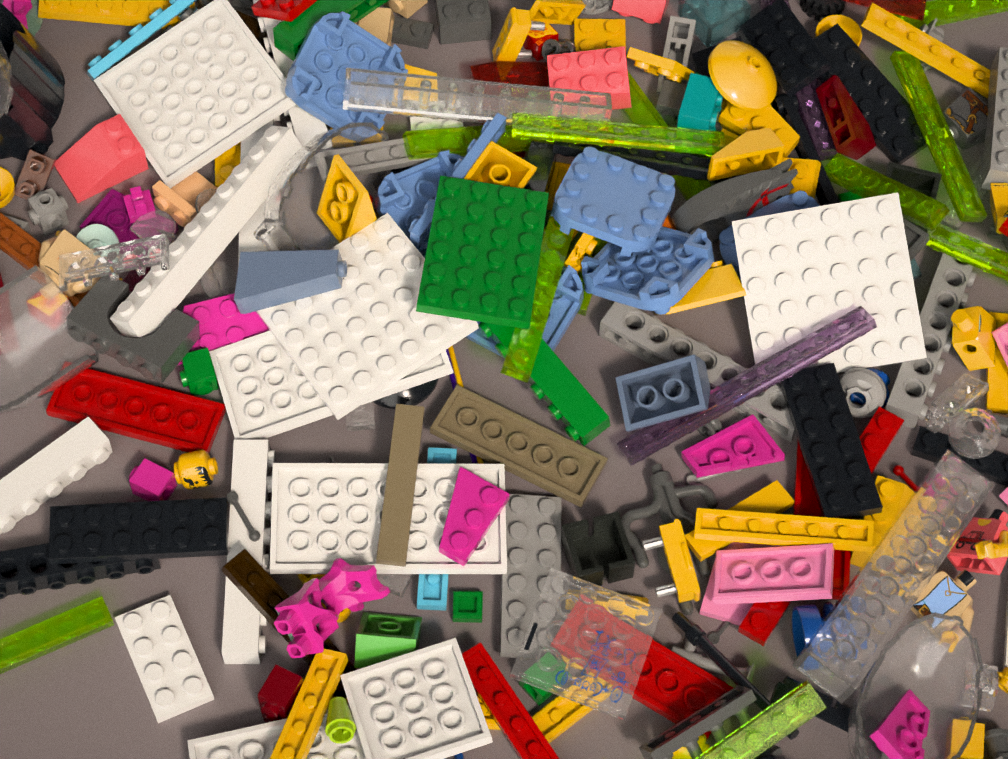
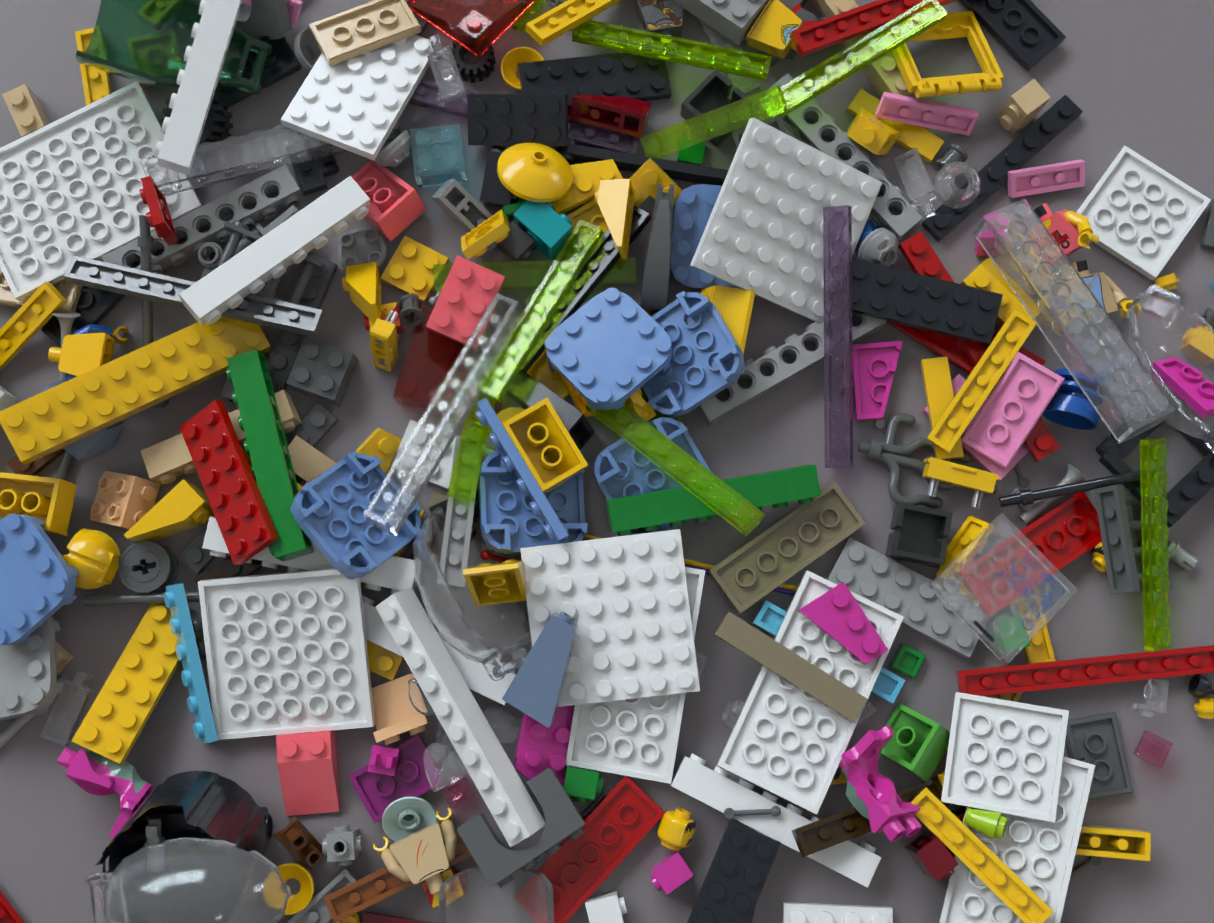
camera: 60 degrees left, 20 degrees up
clear hinge [59,234,169,292] -> none
green plate [416,175,549,329] -> none
sand blue slope [615,354,711,432] -> none
red hinge [893,465,935,508] -> none

